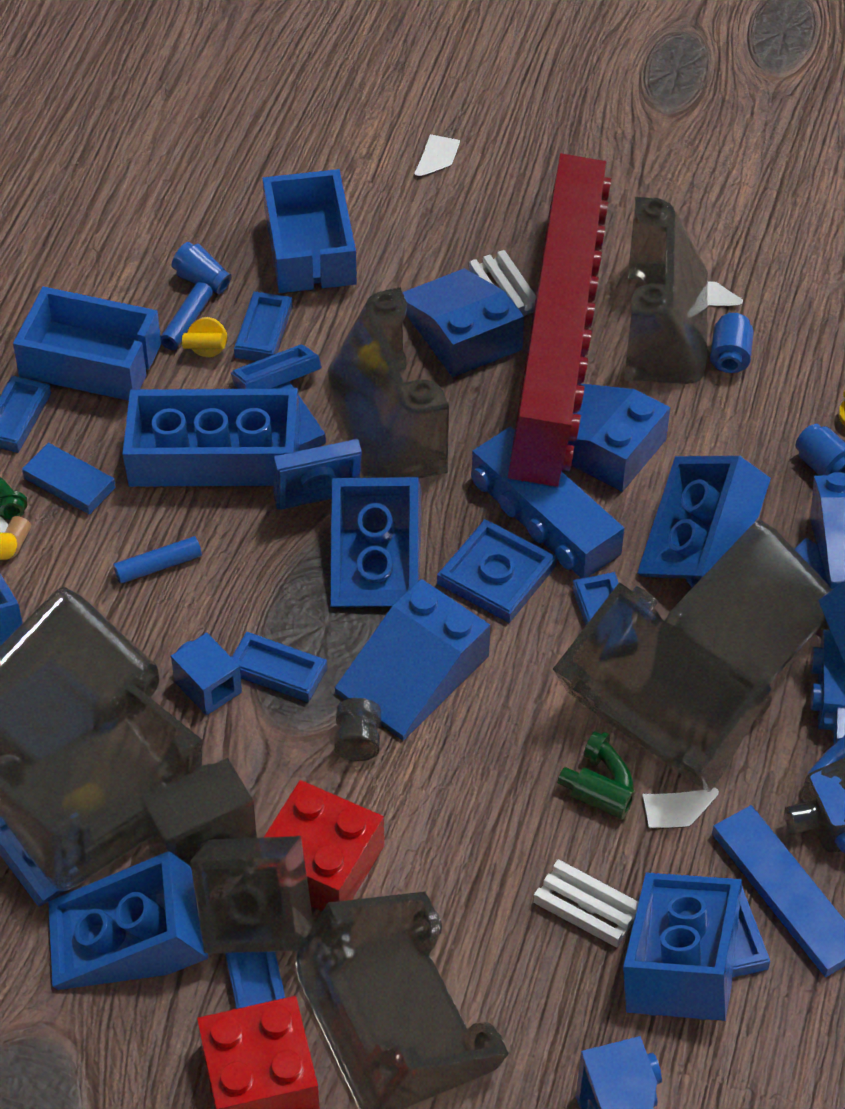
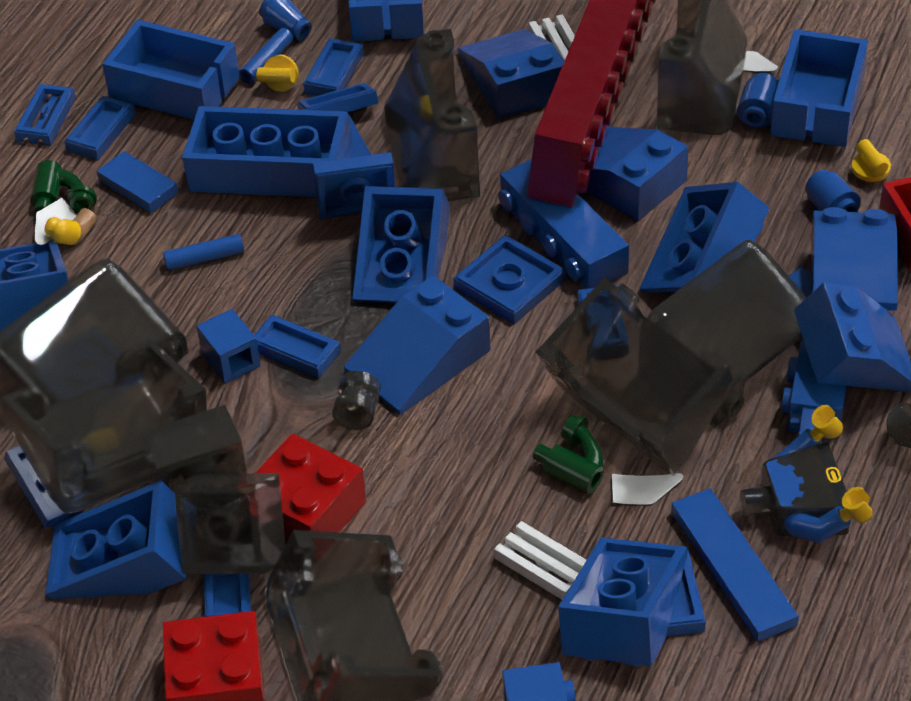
camera: 10 degrees right, 5 degrees down
none -> blue piece [771,29,868,147]

